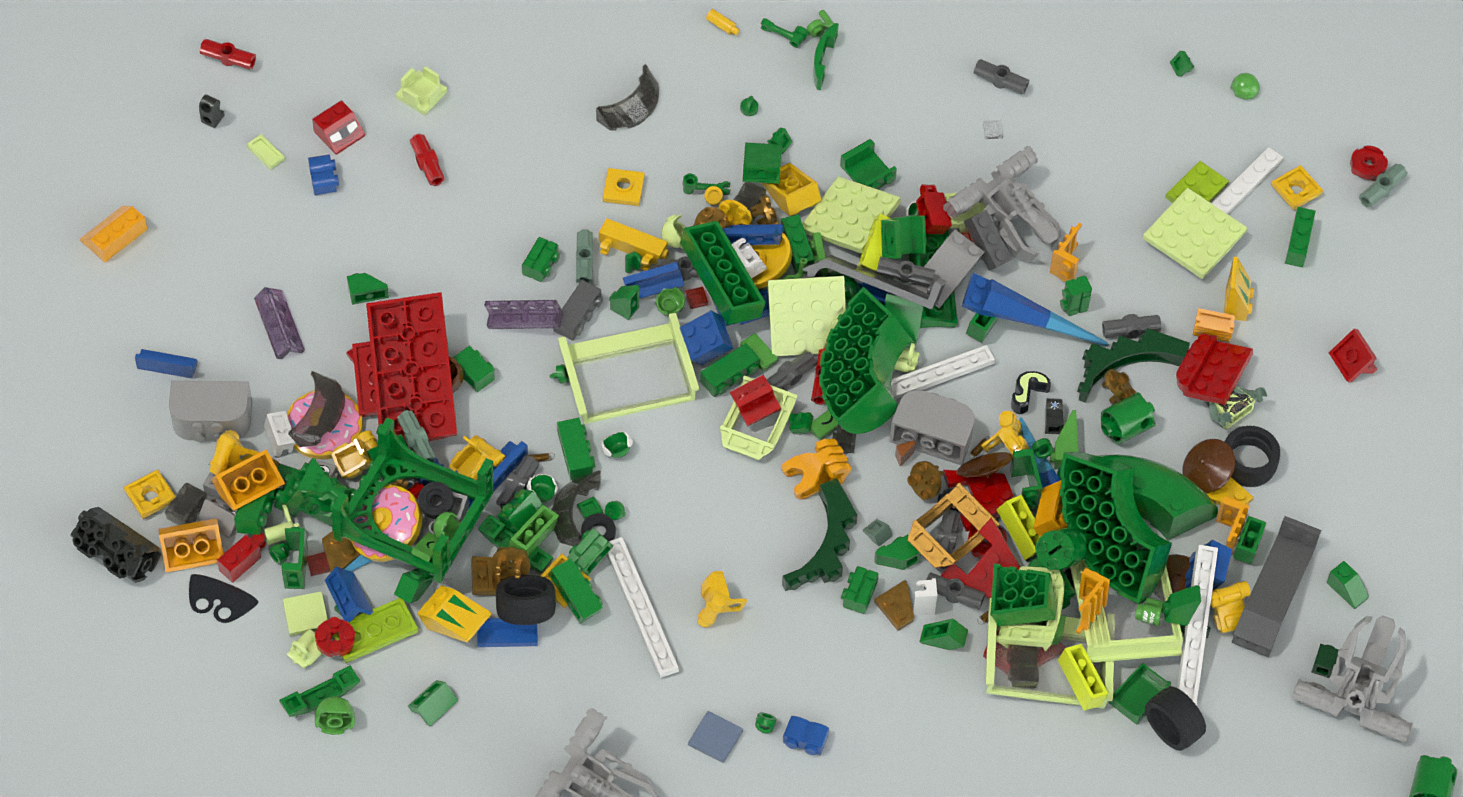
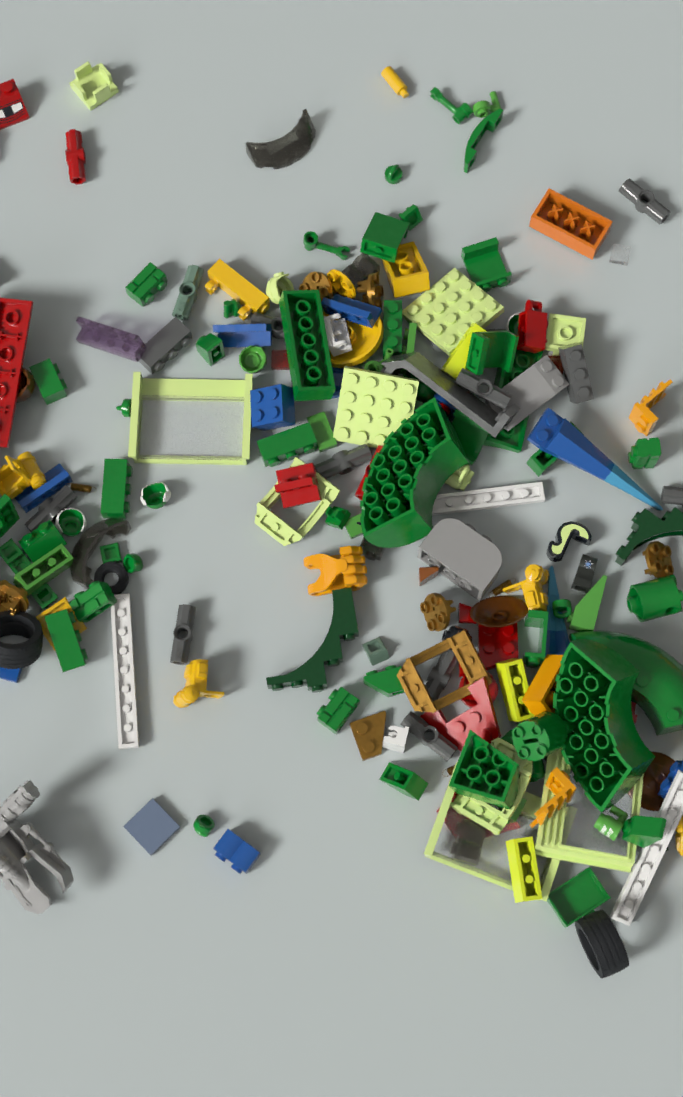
camera: 20 degrees right, 15 degrees up
yellow piece [603,168,645,206] -> none
yellow tile [704,186,723,205] -> none
light grey piece [943,146,1061,263] -> none
none -> dark grey piece [170,604,196,665]
none -> orange brick [529,188,613,260]

